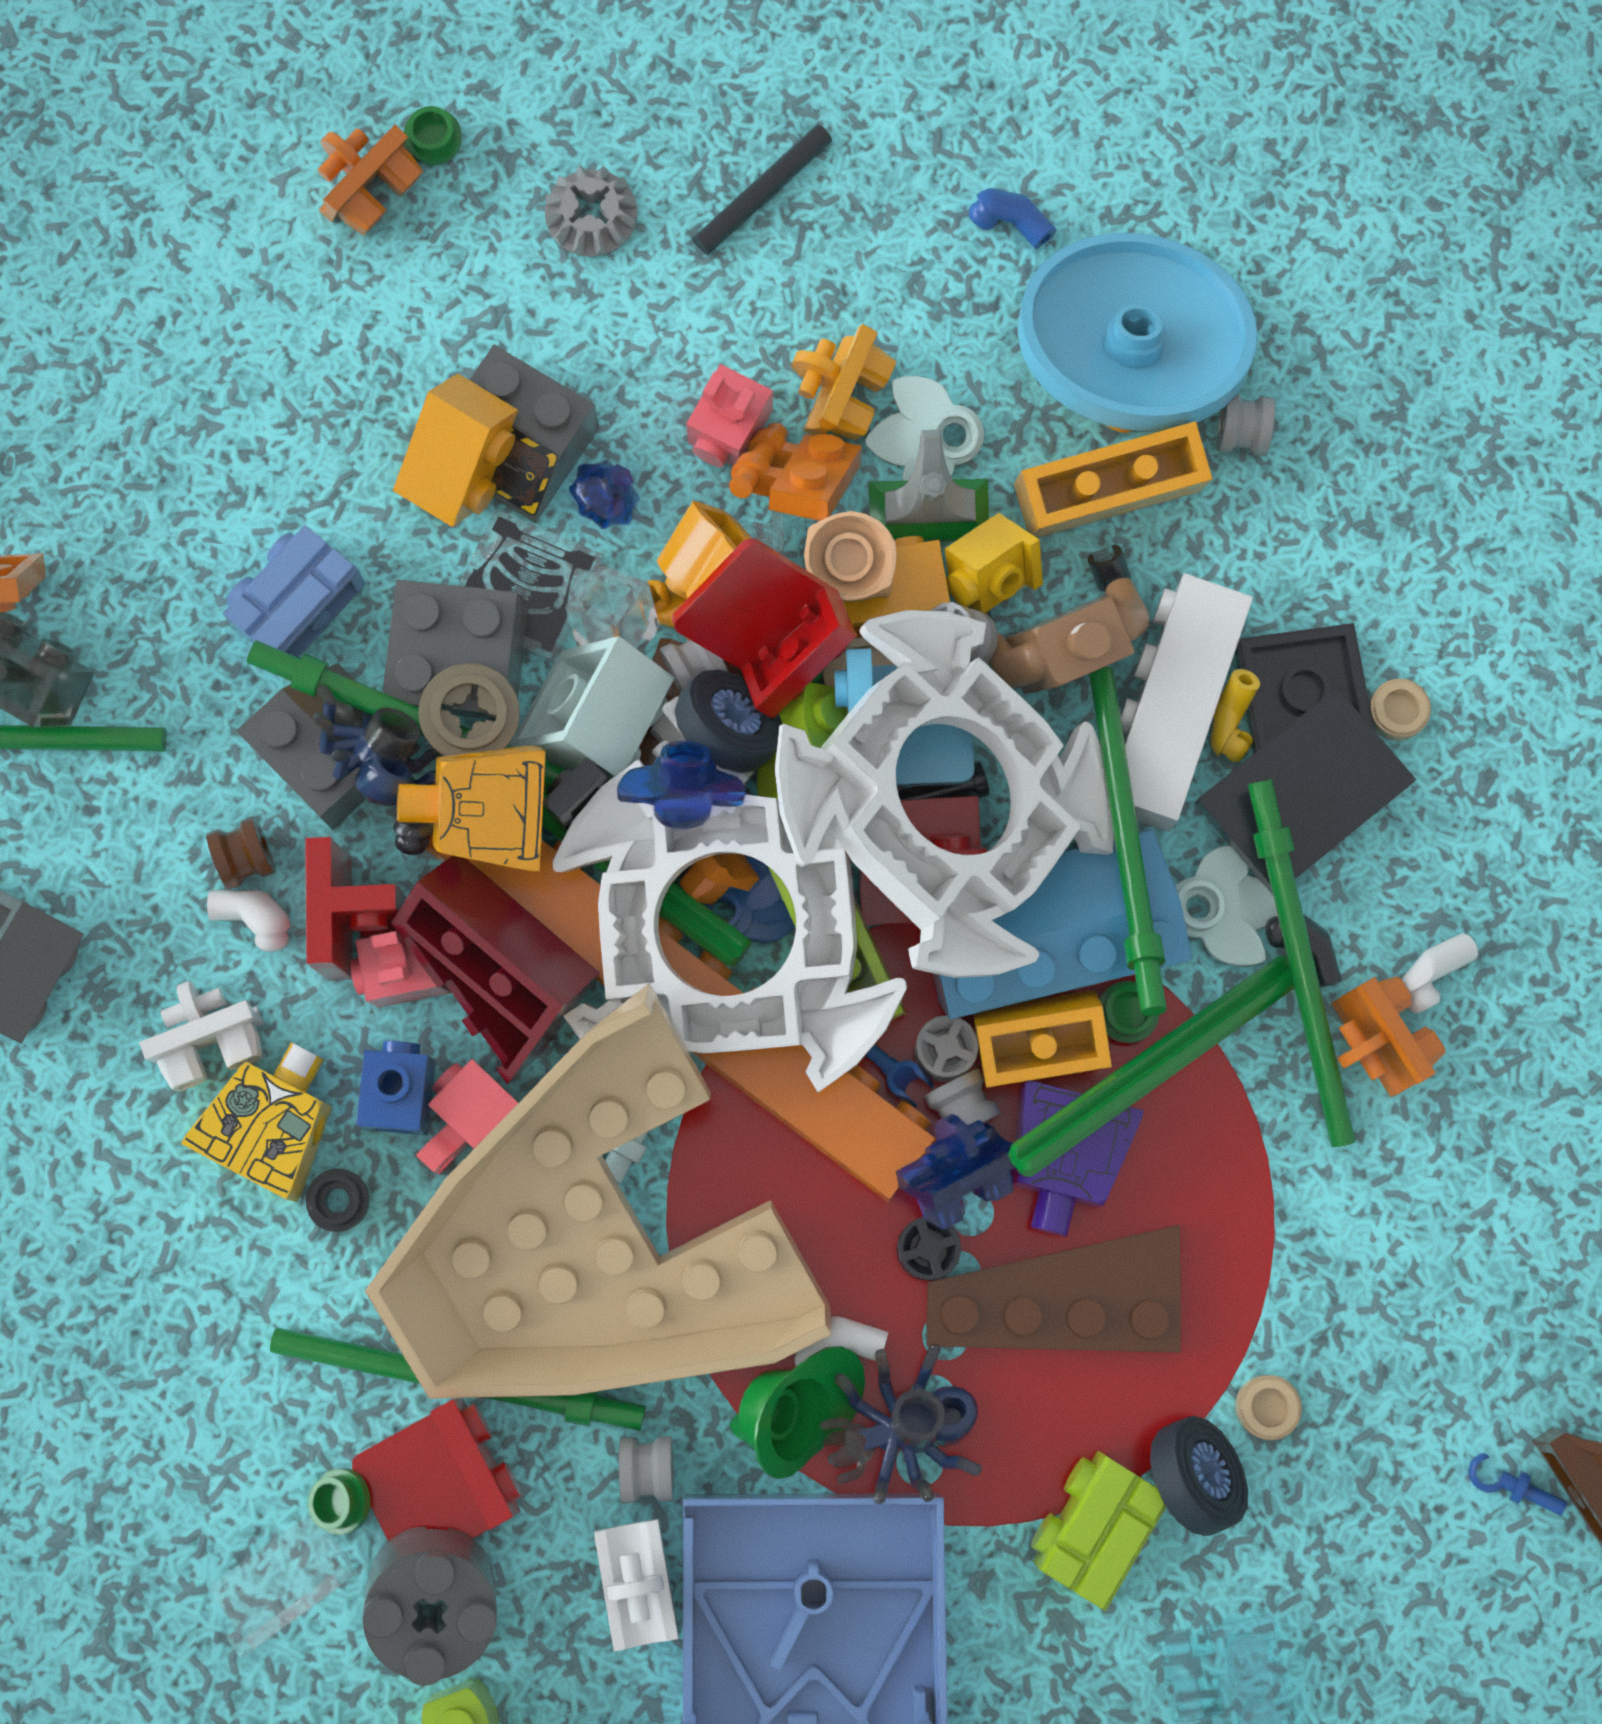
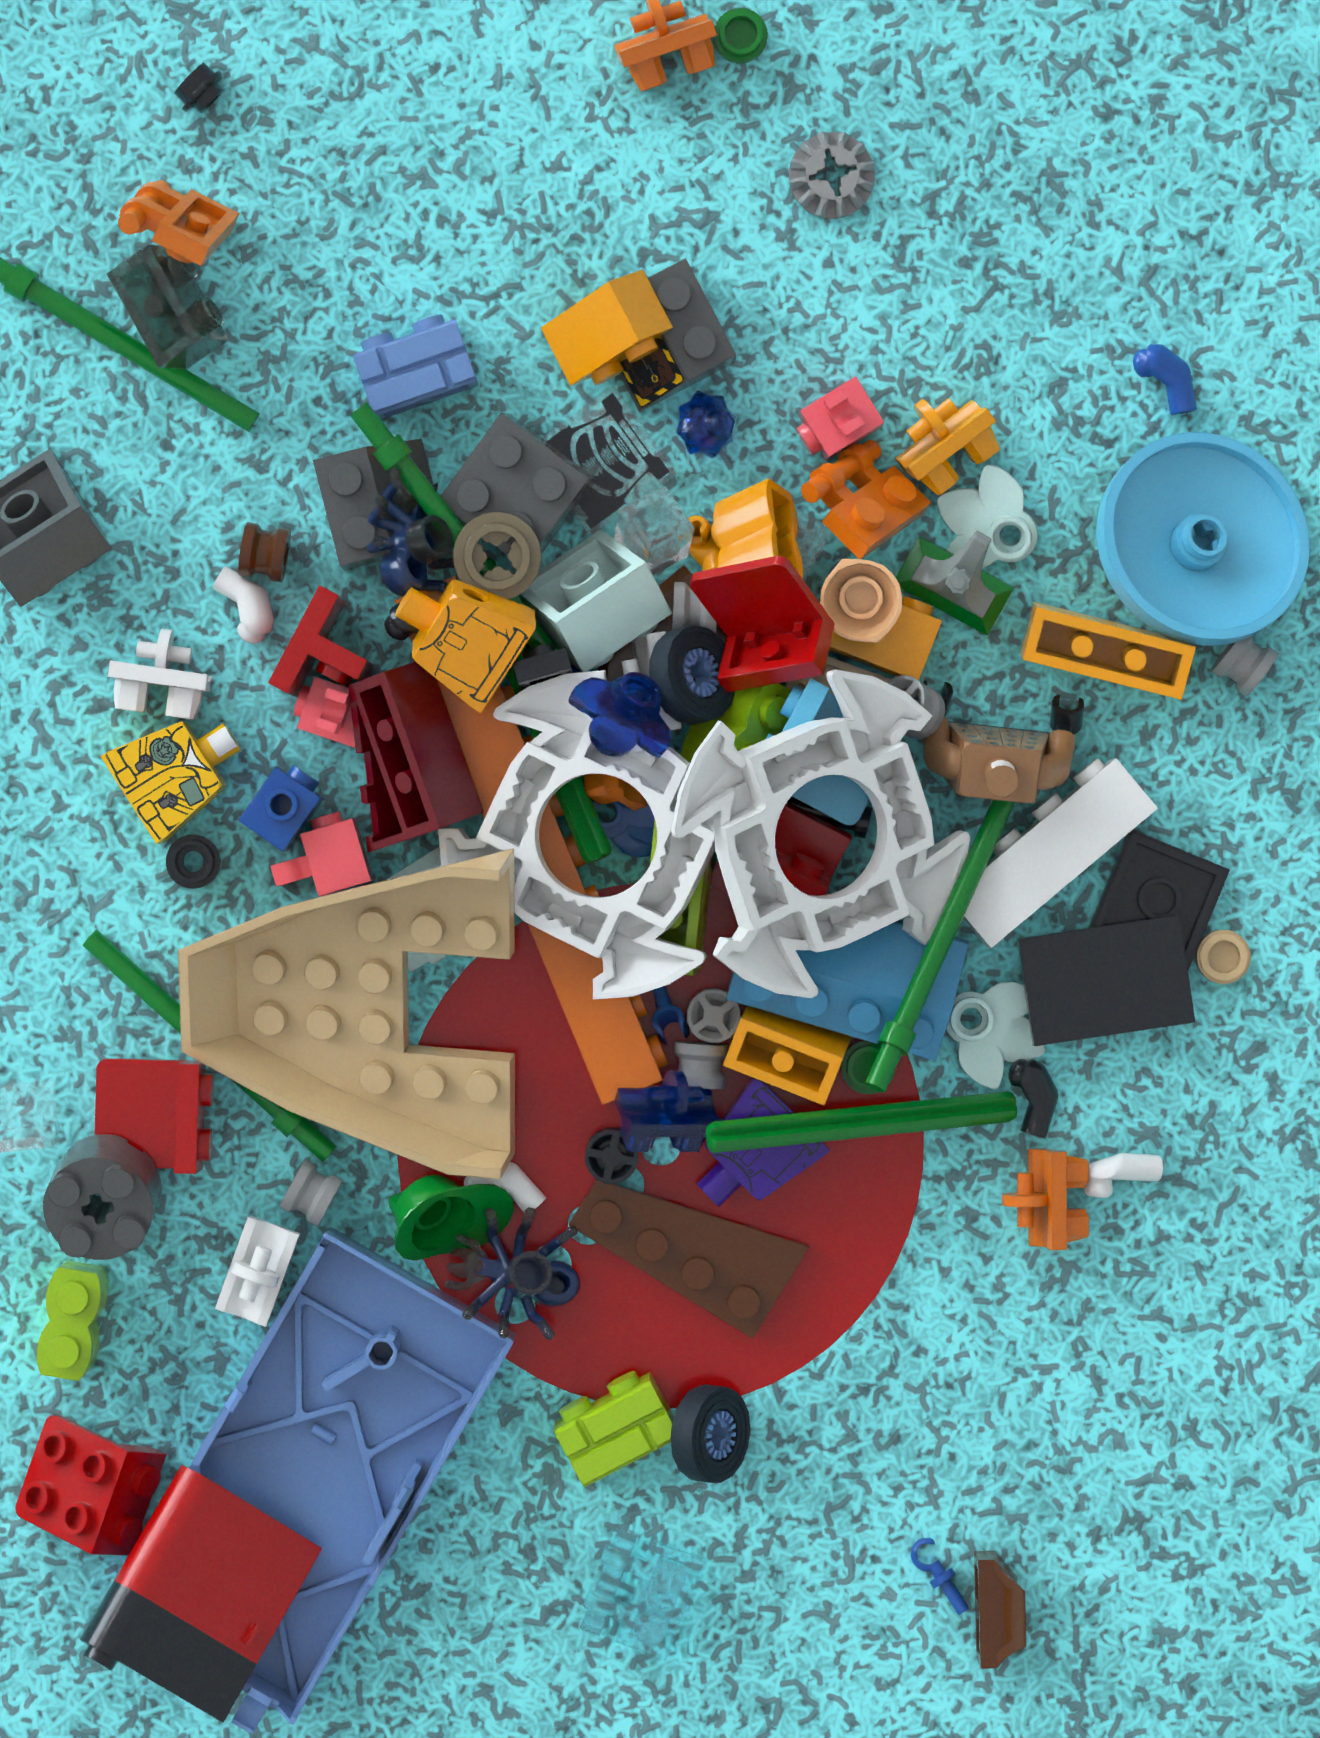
camera: 30 degrees right, 10 degrees up
green plate [308,1468,371,1535] -> none
black bar [692,124,832,256] -> none
yellow brick [945,512,1043,613] -> none
yellow arm [1209,669,1260,762] -> none
tan tile [1235,1375,1302,1440] -> none
green bar [1247,779,1356,1147] -> none

